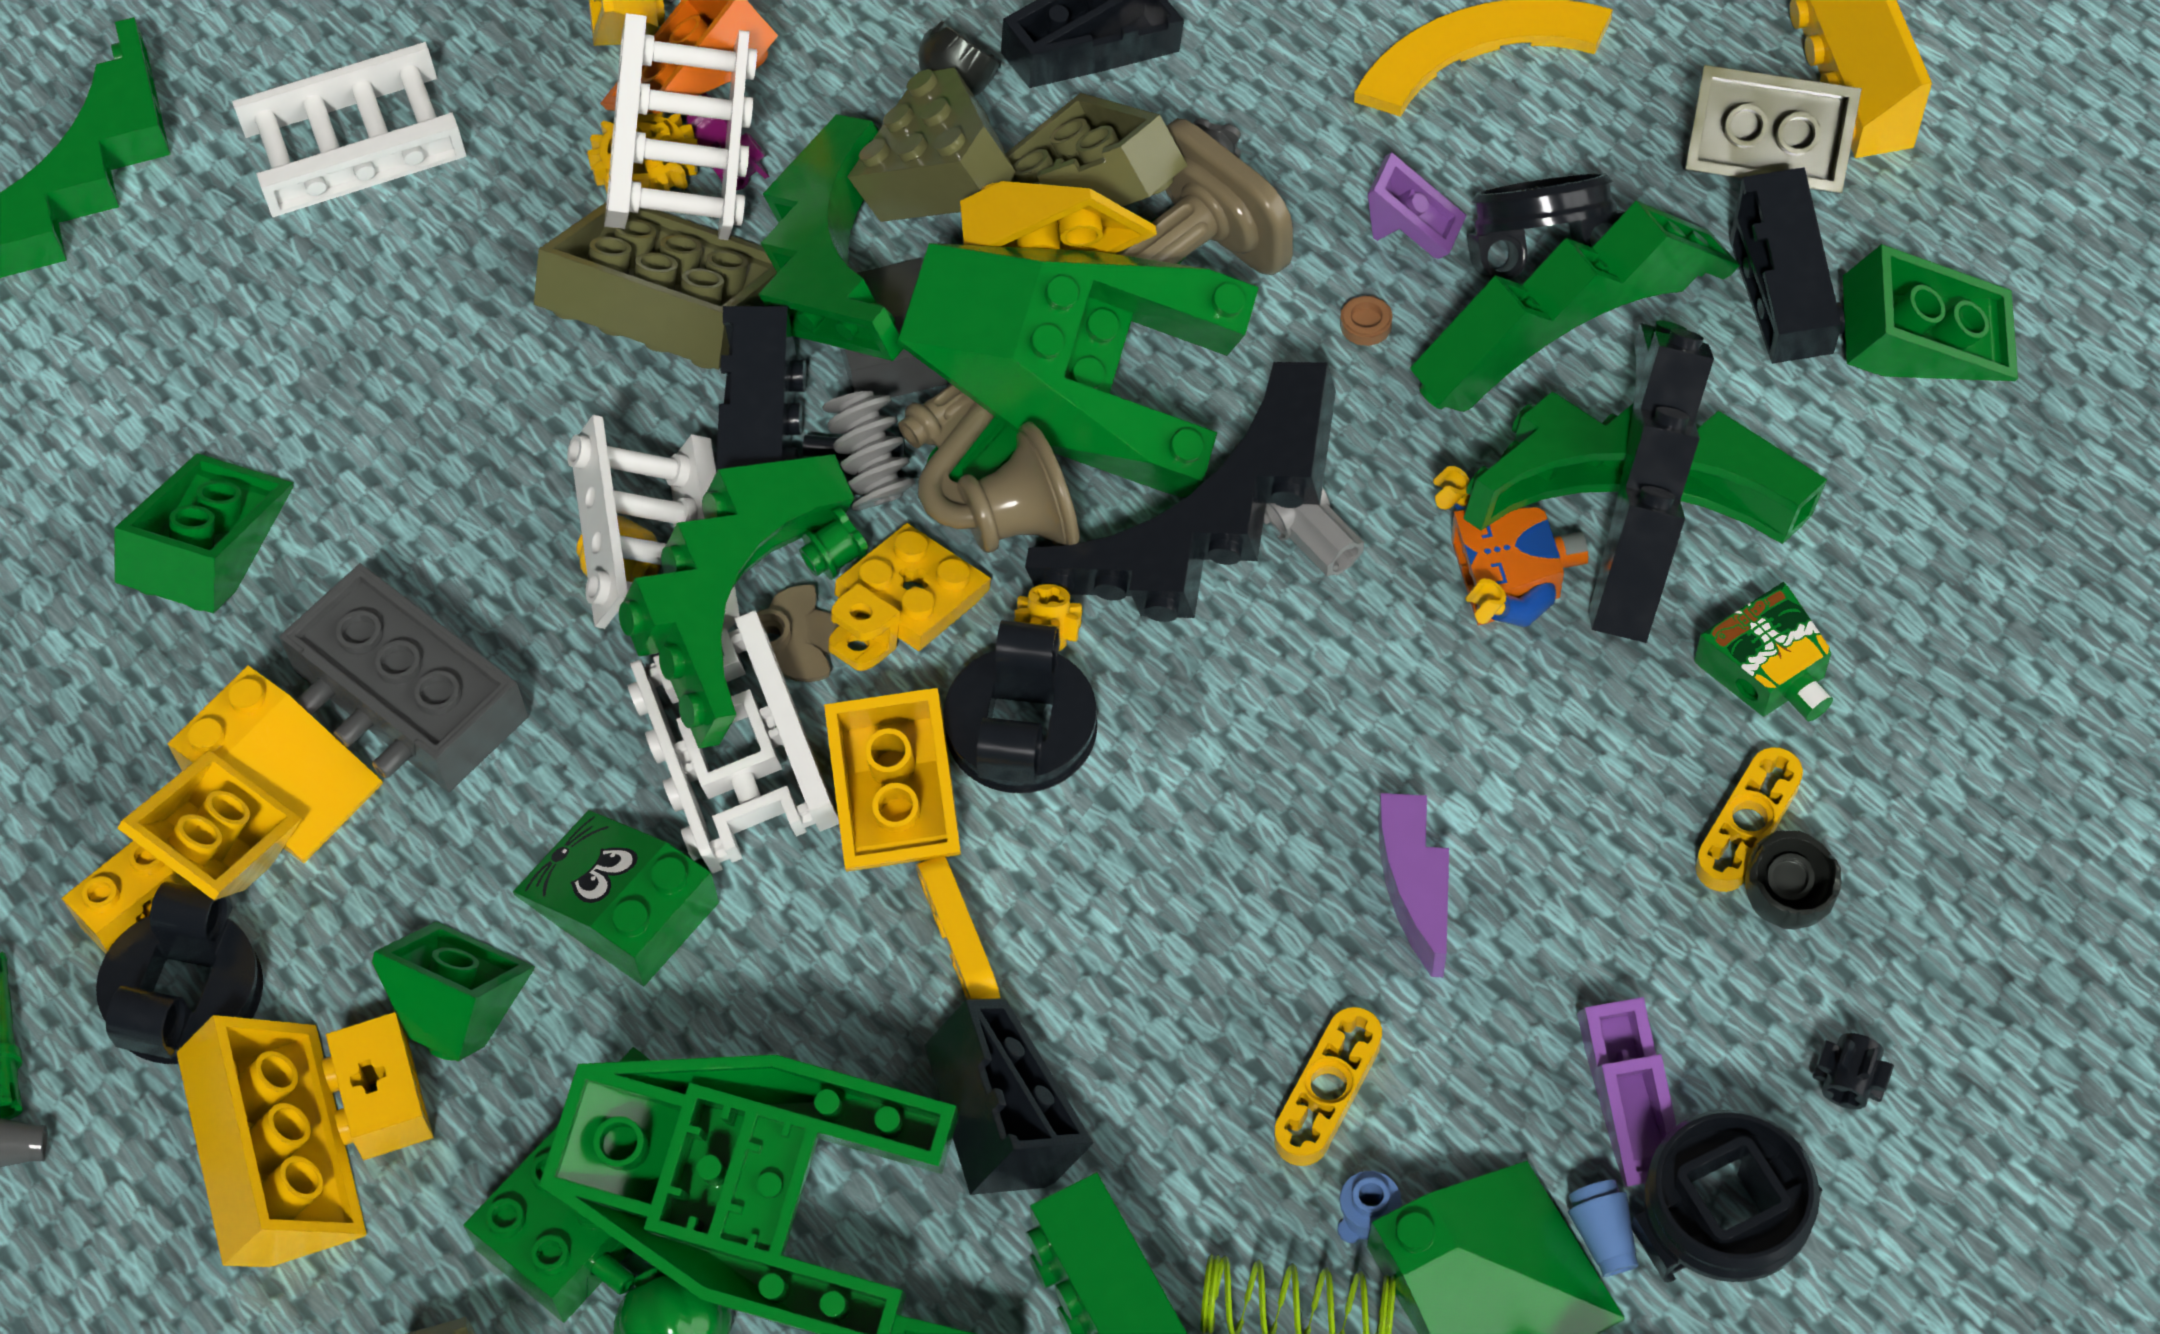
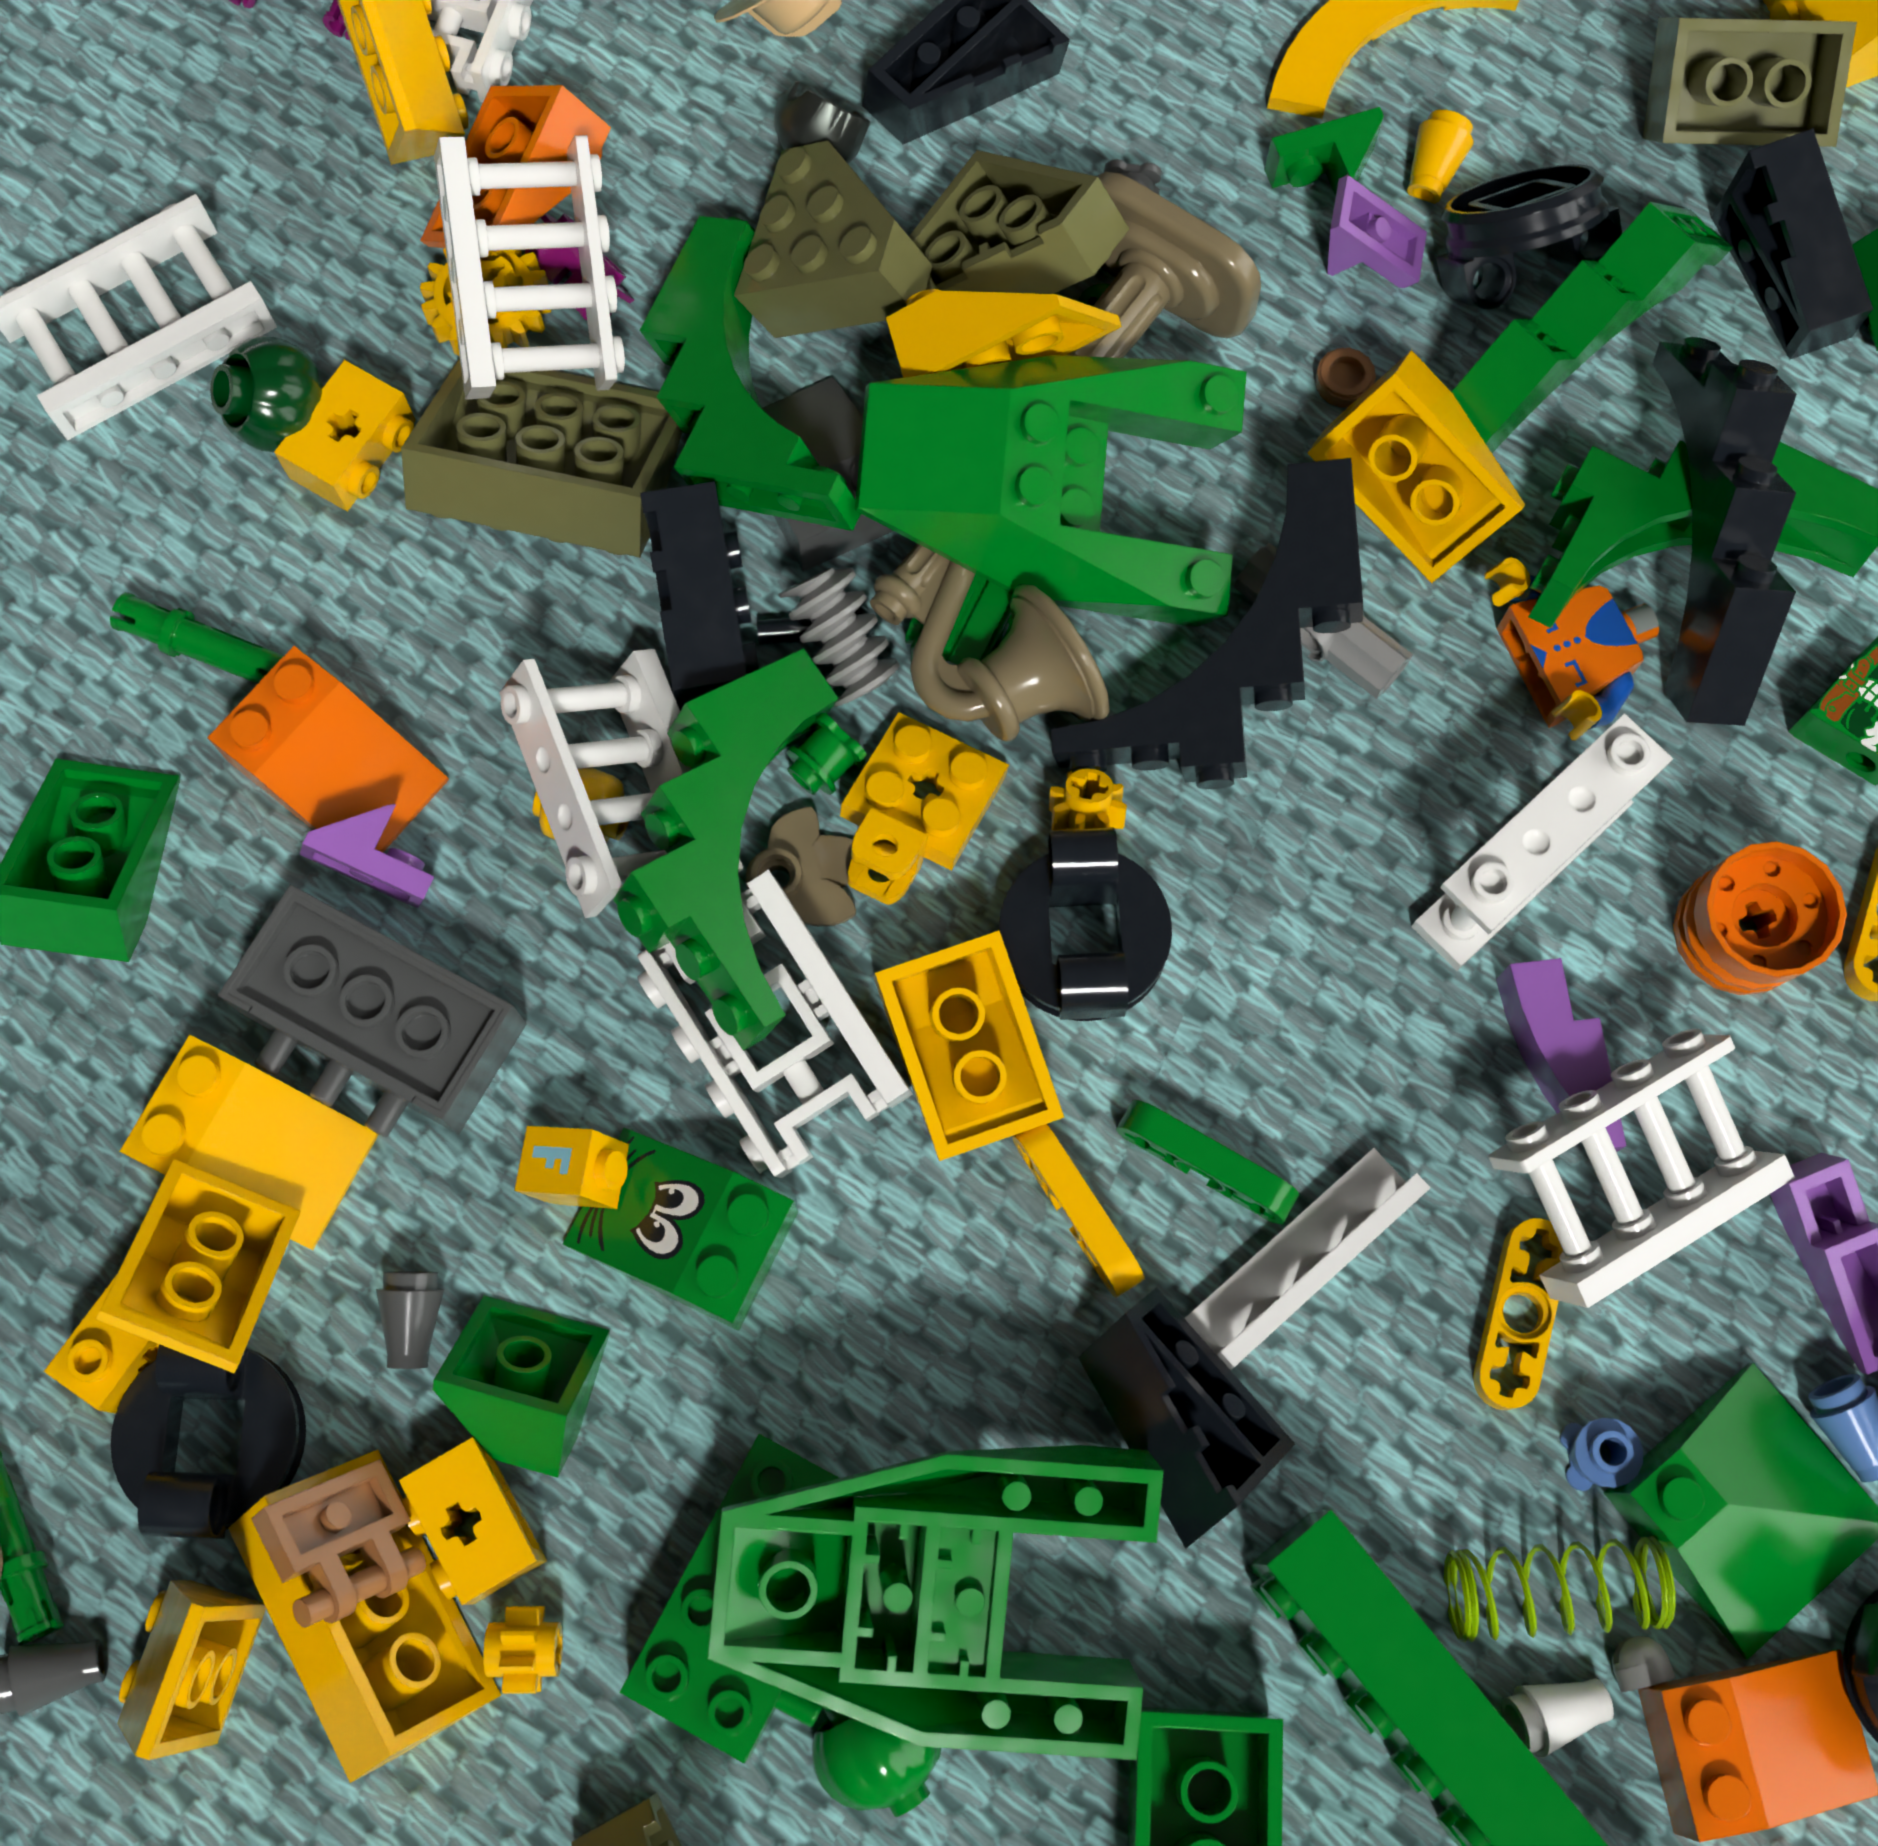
camera: 15 degrees left, 15 degrees up
none -> green pin [110,592,284,684]
none -> yellow slope [117,1580,266,1760]
none -> orange slope [207,646,449,852]
none -> dark green plant [210,336,326,453]
none -> medium nougat plate [251,1459,426,1628]
none -> yellow brick [274,360,416,512]
none -> medium lavender slope [300,804,434,908]
none -> dark grey cone [376,1271,444,1369]
none -> yellow gear [483,1606,563,1694]
none -> yellow brick [514,1126,629,1209]
none -> green beam [1116,1100,1299,1225]
none -> white fence [1184,1148,1431,1370]
none -> green slope [1264,107,1384,196]
none -> yellow slope [1307,350,1525,583]
none -> yellow cone [1407,109,1474,204]
none -> white fence [1411,713,1673,971]
none -> white fence [1488,1029,1795,1308]
none -> orange wheel [1673,841,1847,995]

